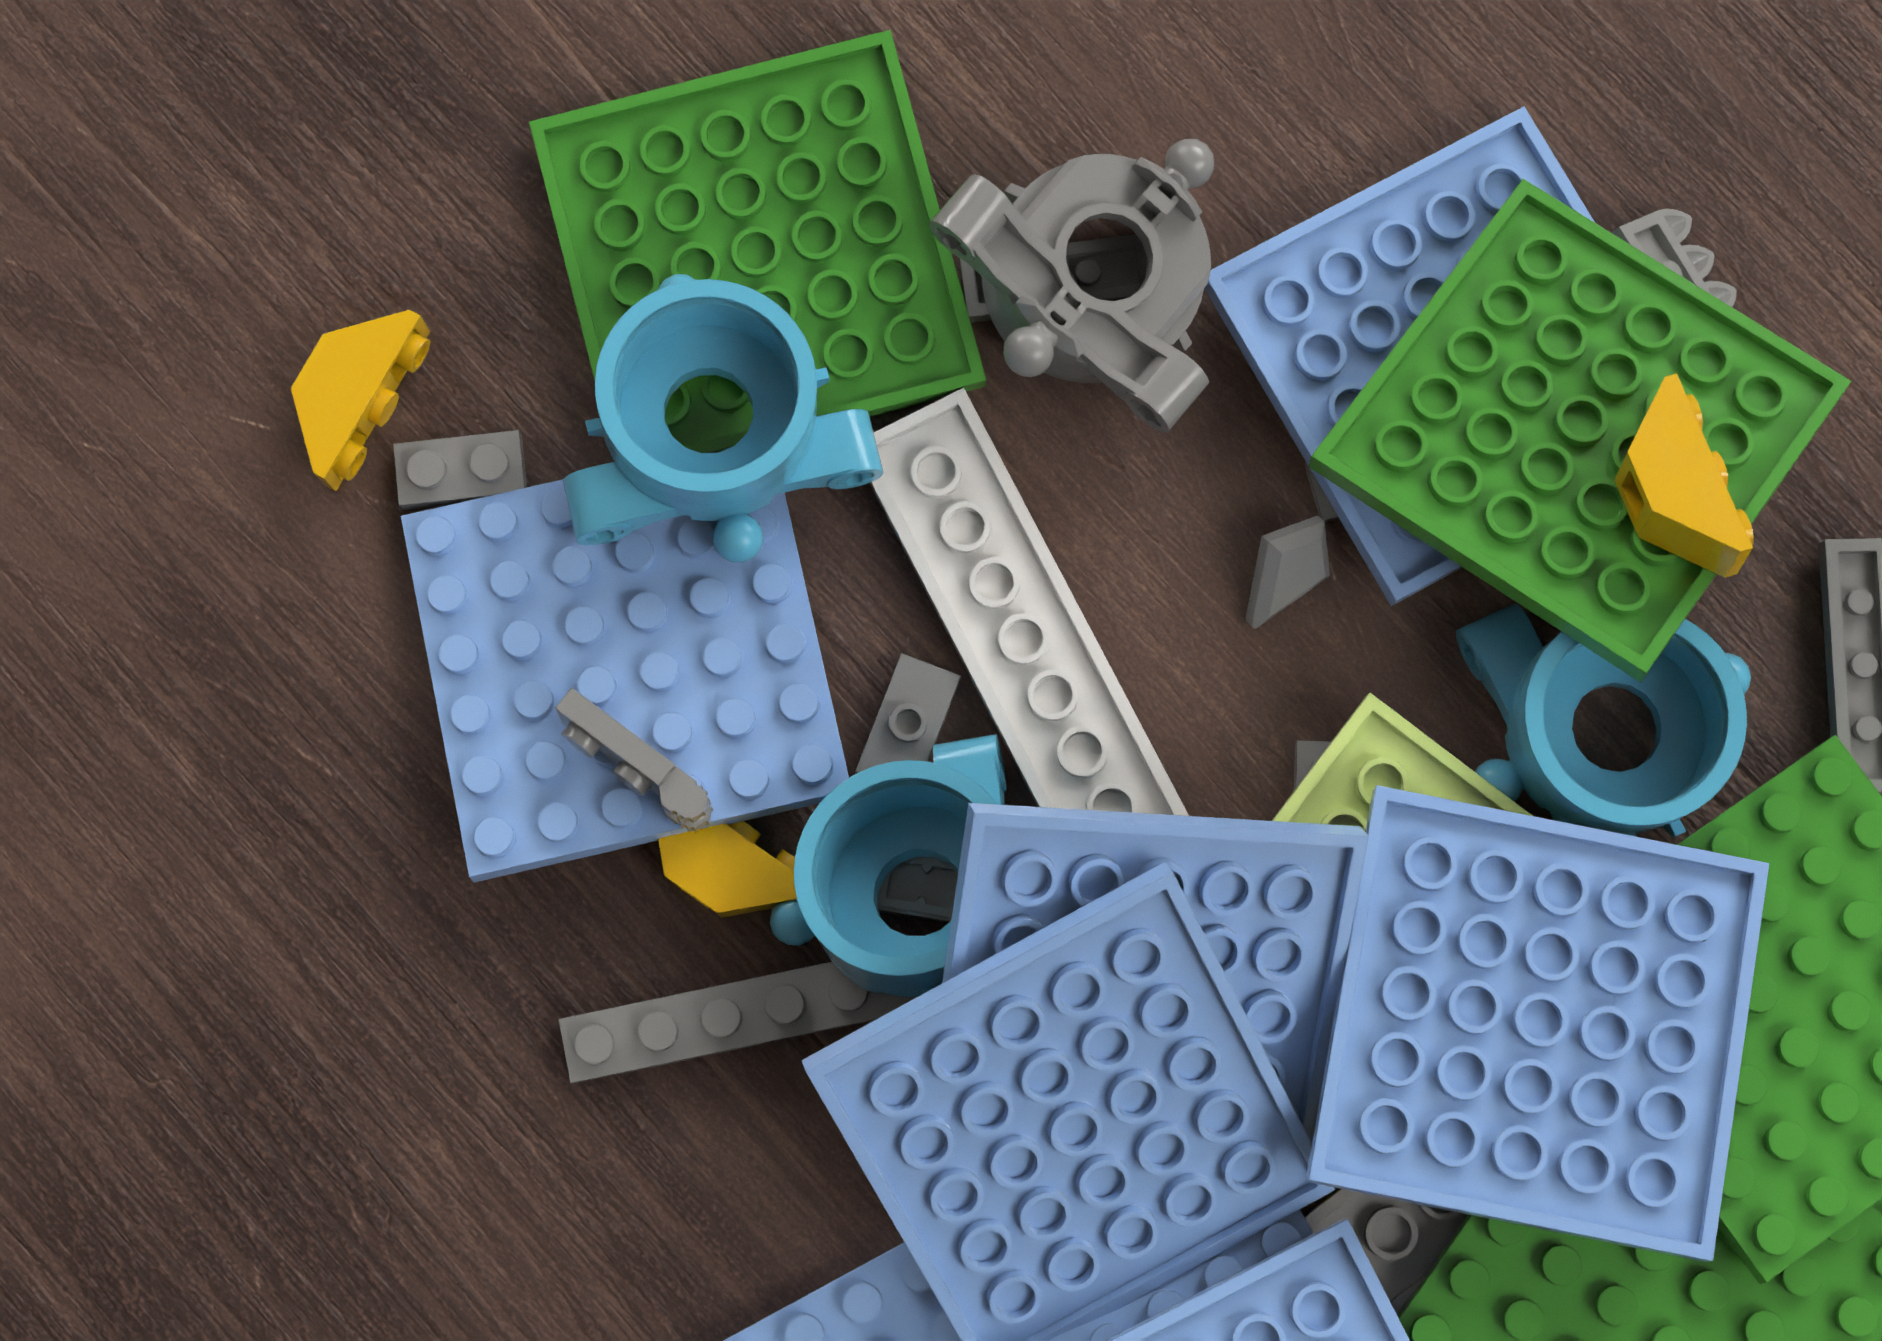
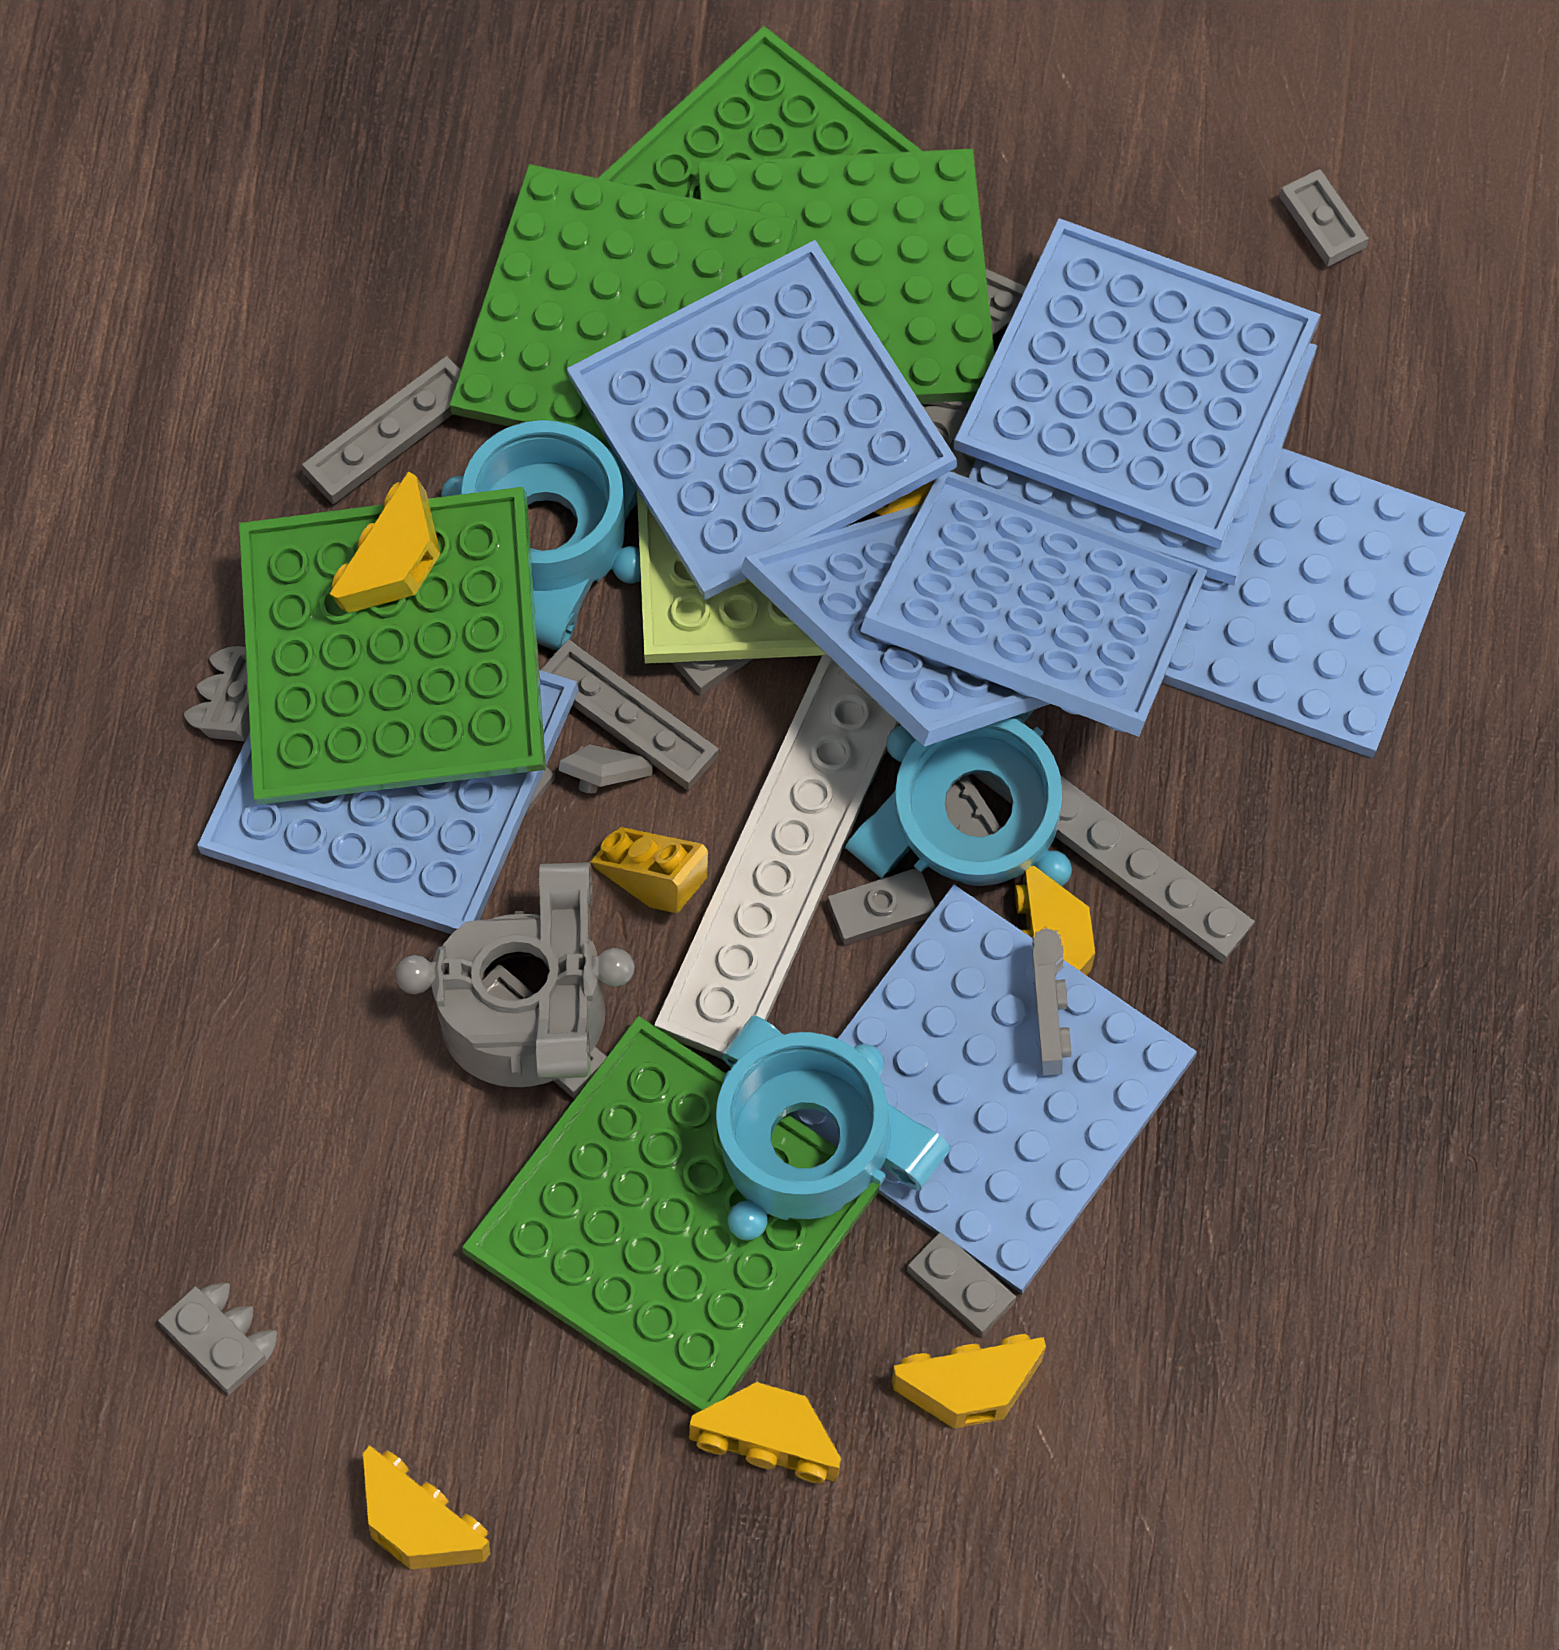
camera: 135 degrees left, 15 degrees down
none -> light grey plate [541,639,719,791]
none -> yellow slope [590,827,708,914]
none -> yellow slope [689,1382,841,1484]

